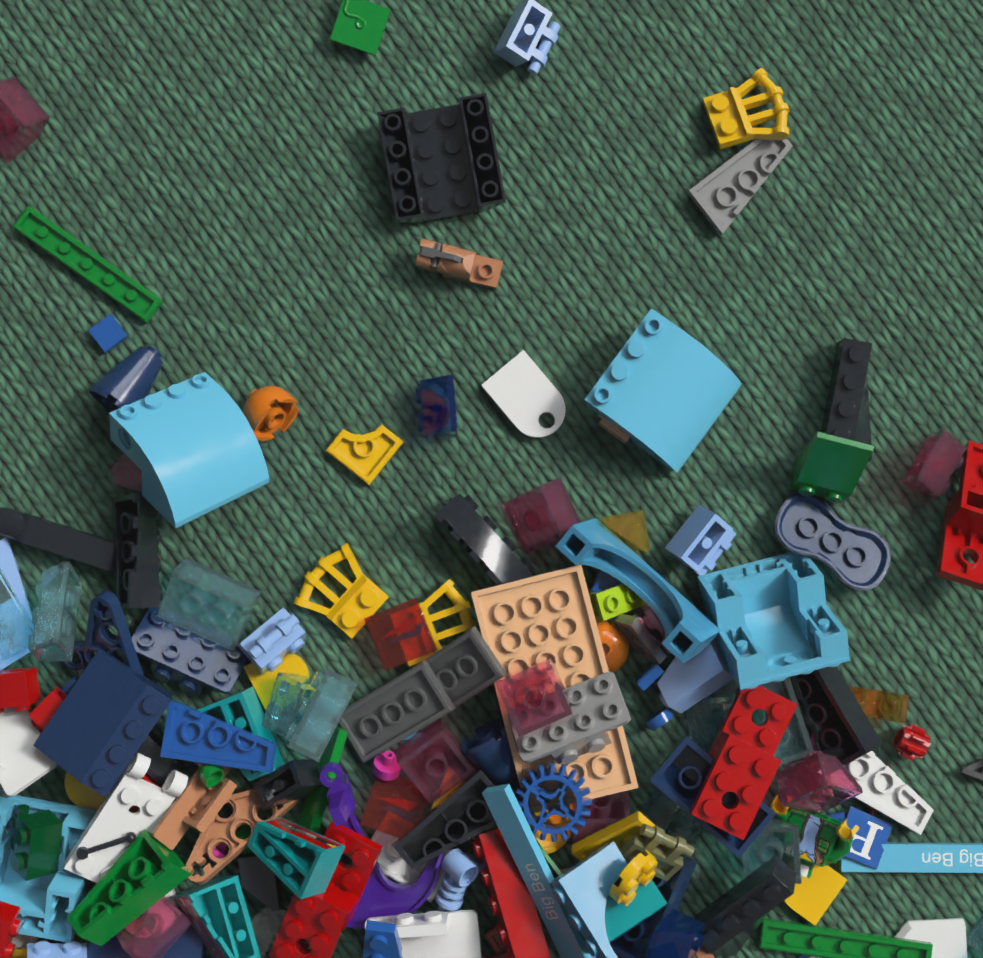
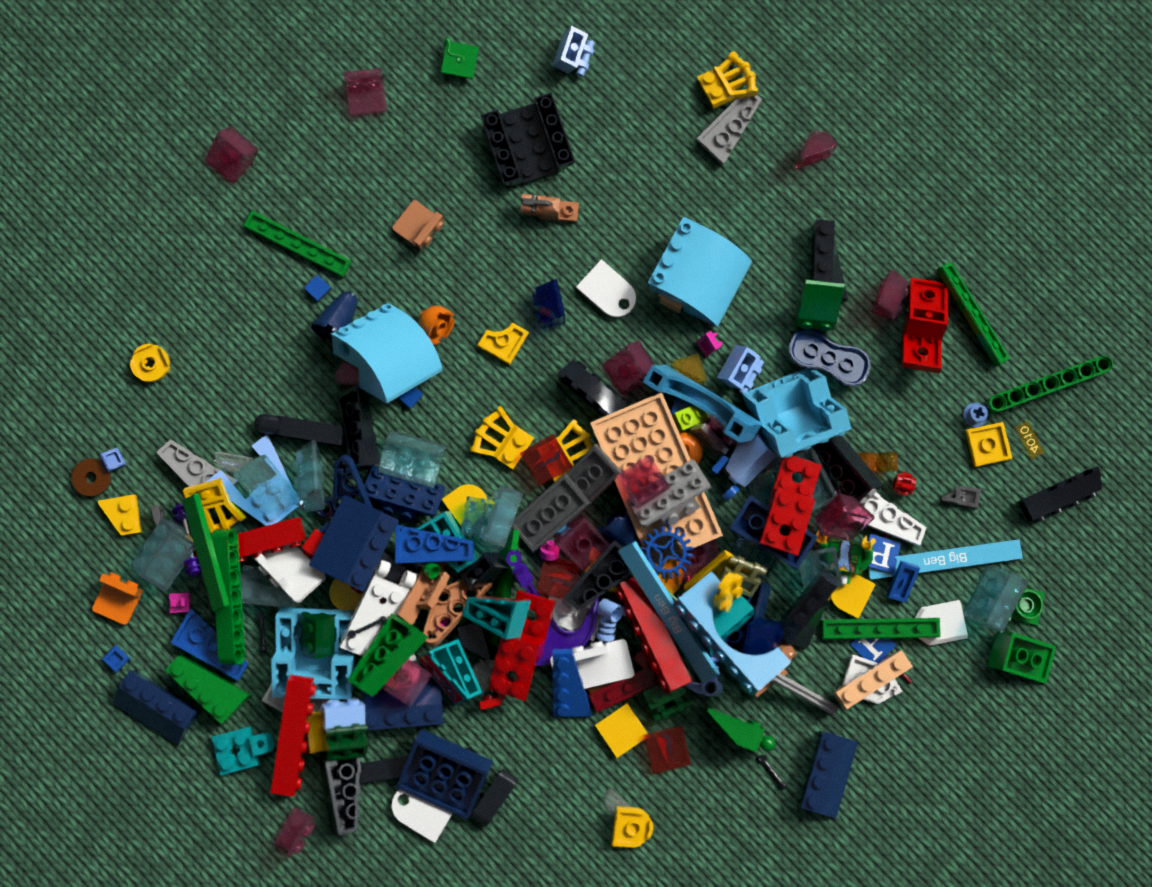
camera: 10 degrees left, 5 degrees down
light blue brick [240,608,306,675] -> none
none -> clear pink bracket [344,68,387,116]
none -> nougat bracket [393,200,444,251]
none -> blue tile [397,387,423,409]
none -> dark pink tile [696,331,723,357]
none -> clear pink slope [795,130,837,169]
none -> blue plate [886,560,920,603]

